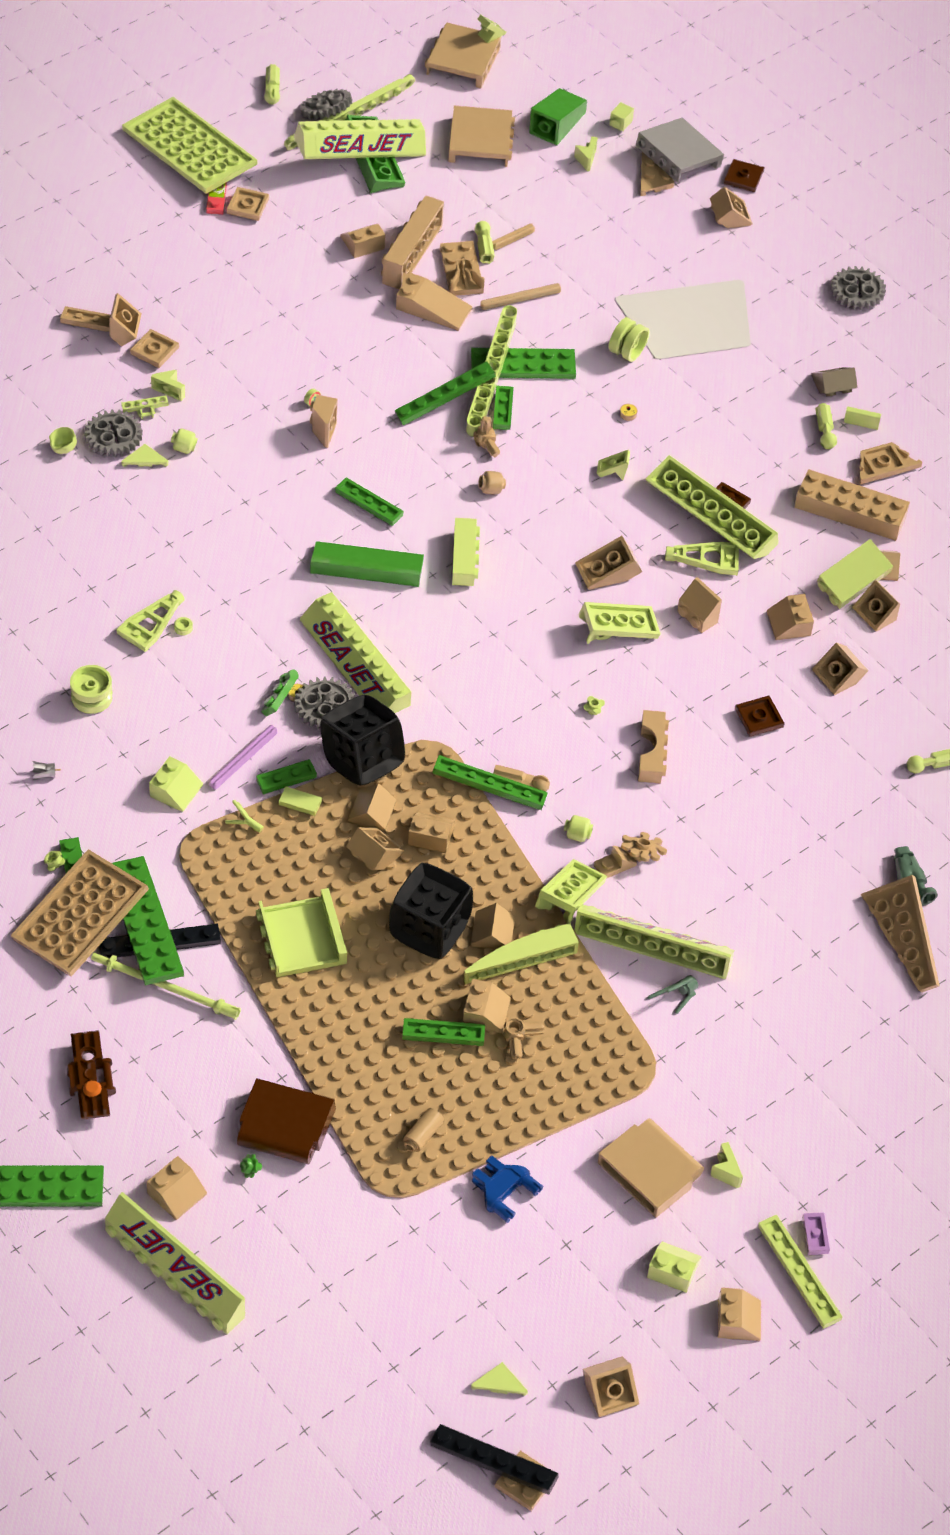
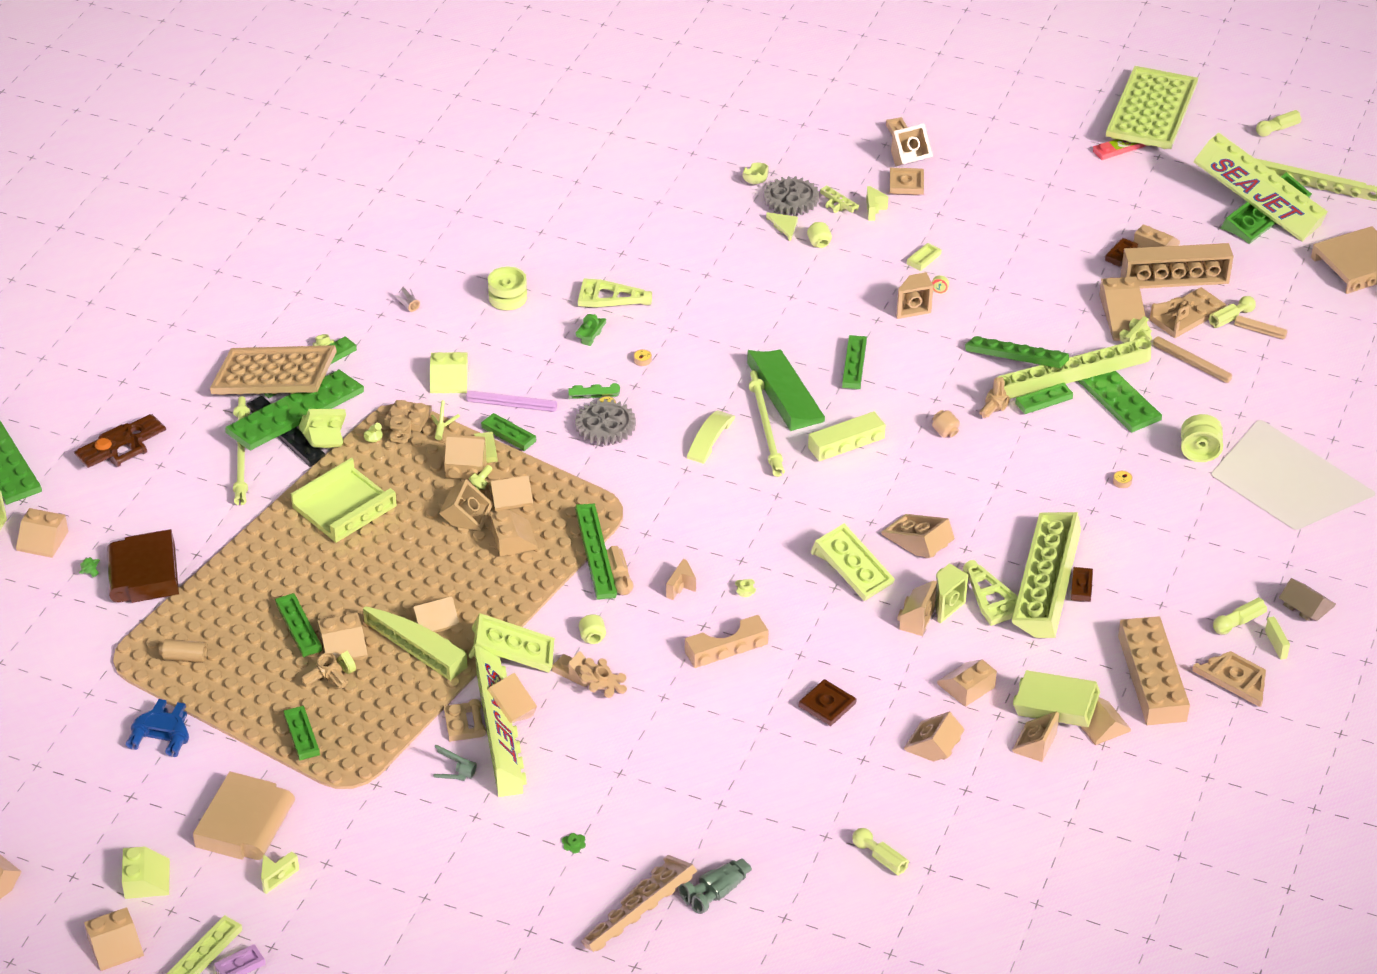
camera: 65 degrees right, 10 degrees down
yellowish green tile [174,617,193,635] -> none
tan plate [227,187,269,221] -> none
light grey gear [300,88,353,120] -> none
yellowish green slope [300,592,412,713] -> none
black piece [320,695,405,785] -> none
black piece [389,863,473,959] -> none
yellowish green slope [597,449,630,480] -> none
none -> bright green plate [284,706,320,760]
none -> yellowish green piece [299,409,346,449]
none -> yellowish green tile [336,651,356,674]
none -> yellowish green plate [364,423,383,442]
none -> tan plate [384,400,432,443]
none -> tan slope [444,434,487,479]
none -> tan plate [444,699,486,742]
none -> yellowish green plate [469,465,492,490]
none -> tan slope [487,673,537,723]
none -> bright green plant [562,833,586,854]
none -> bright green hips [576,314,606,346]
none -> tile [634,349,652,366]
none -> tan slope [666,559,696,600]
none -> yellowish green slope [687,410,735,464]
none -> yellowish green bar [749,370,785,477]
none -> yellowish green tile [907,243,942,271]
none -> yellowish green slope [935,563,968,624]
none -> reddish brown plate [1105,238,1138,267]
none -> yellowish green hips [1119,316,1152,343]

